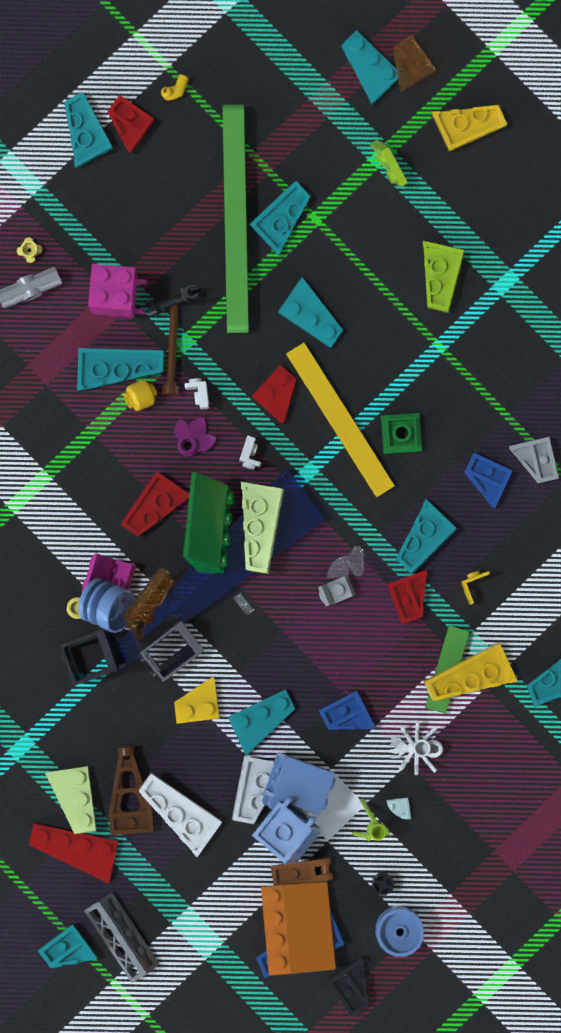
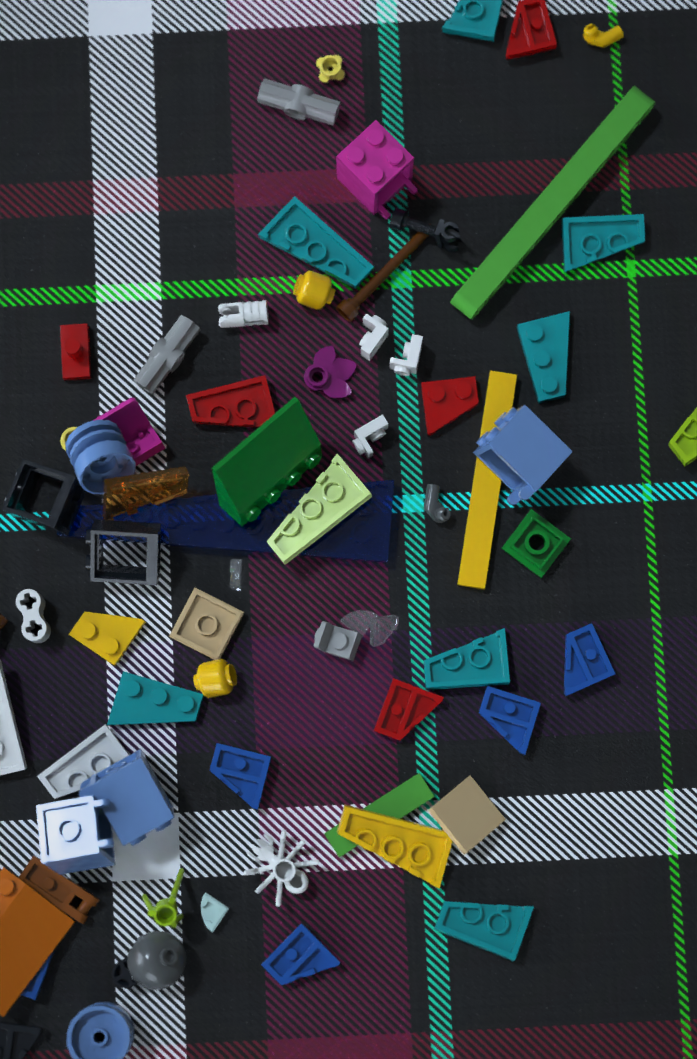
camera: 45 degrees right, 5 degrees down
yellow bracket [461,570,490,605] -> none
light grey wing [509,437,559,483] -> none
none -> white axle [16,589,51,643]
none -> red tile [60,323,91,381]
none -> dark grey cylinder [128,931,186,990]
none -> light grey piece [133,315,200,395]
none -> tan tile [169,587,244,660]
none -> yellow head [193,659,237,698]
none -> white hinge [218,300,269,328]
none -> blue wing [261,923,340,985]
none -> white bracket [390,334,423,376]
none -> dark grey arm [424,484,451,523]
none -> tan tile [428,776,506,855]
none -> medium blue container [473,405,573,505]
none -> blue wing [479,686,541,755]

